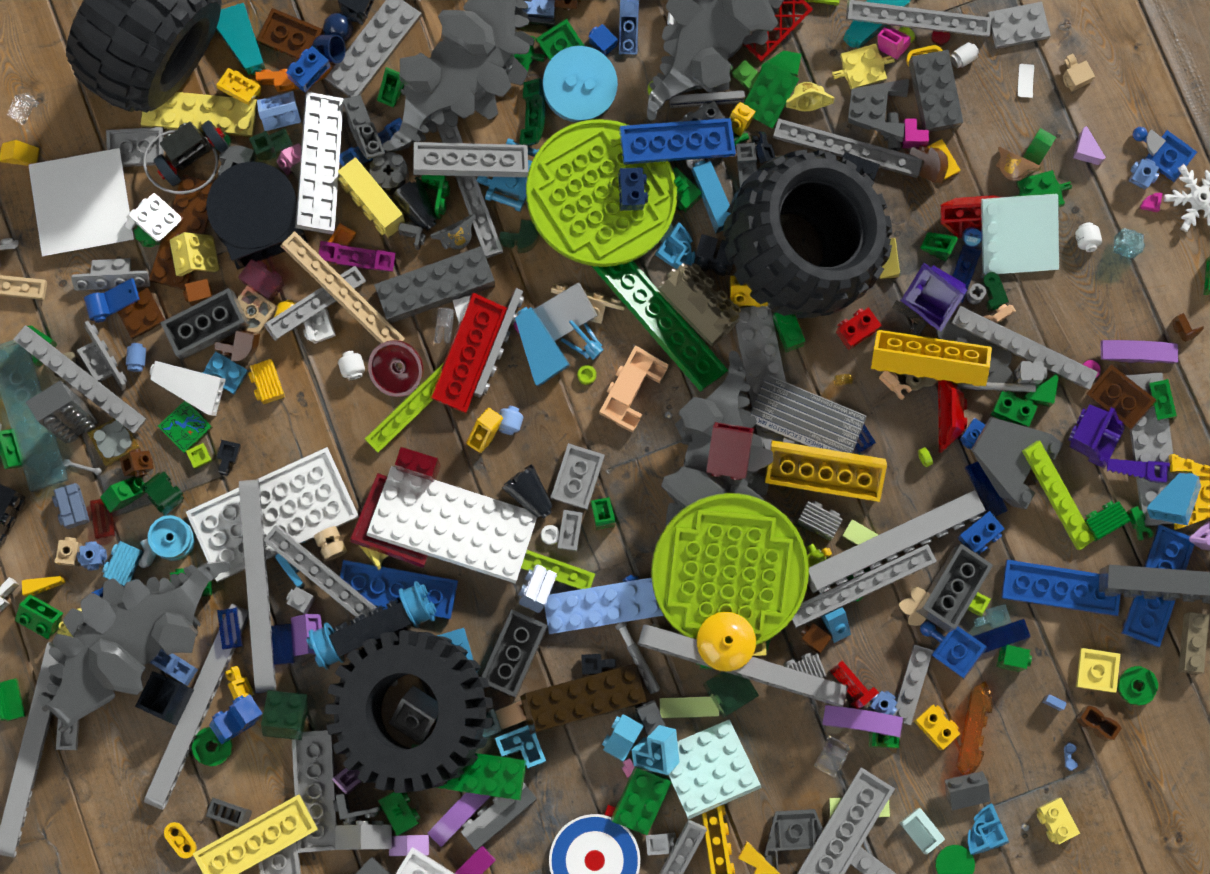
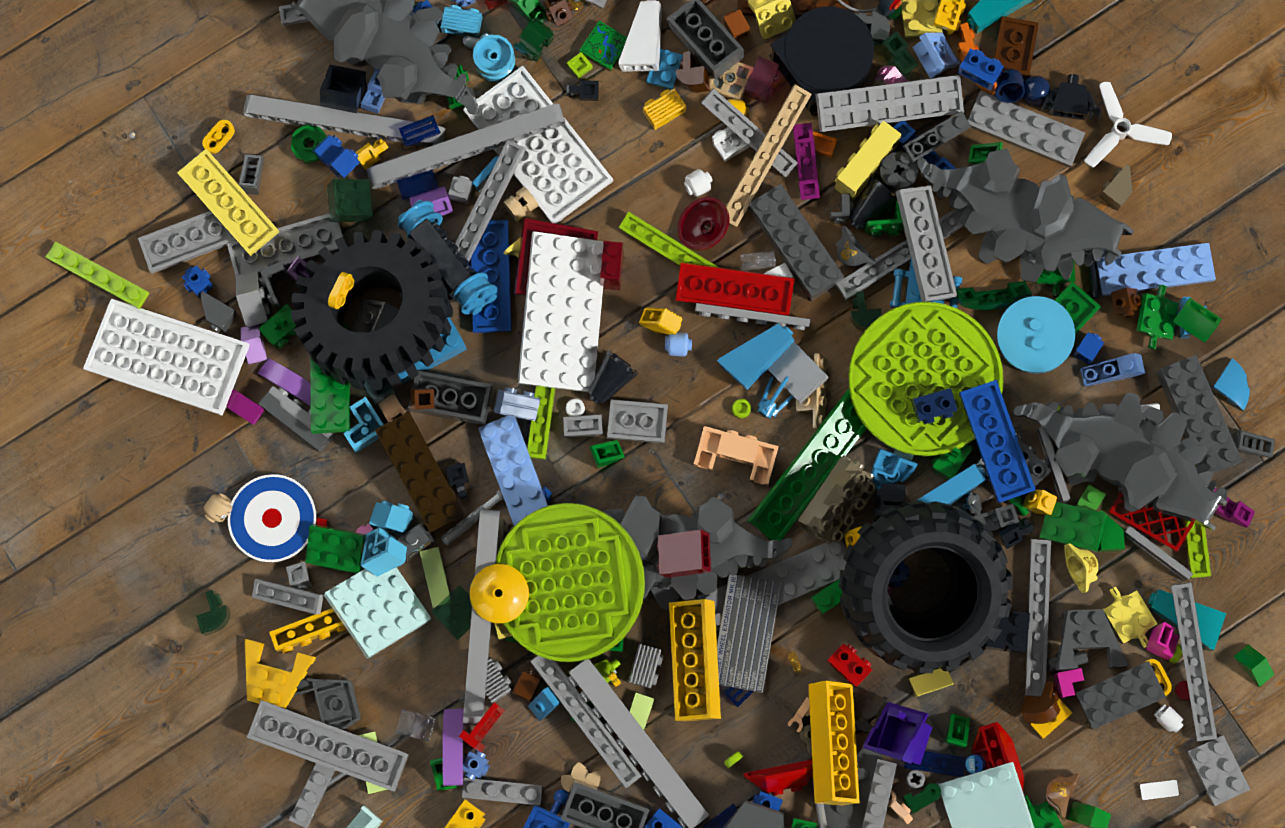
camera: 85 degrees right, 0 degrees up
none -> yellow plate [328,272,354,309]
none -> reddish brown brick [411,388,434,410]
none -> dark grey plant [963,491,983,515]
none -> light grey tile [1124,526,1193,581]

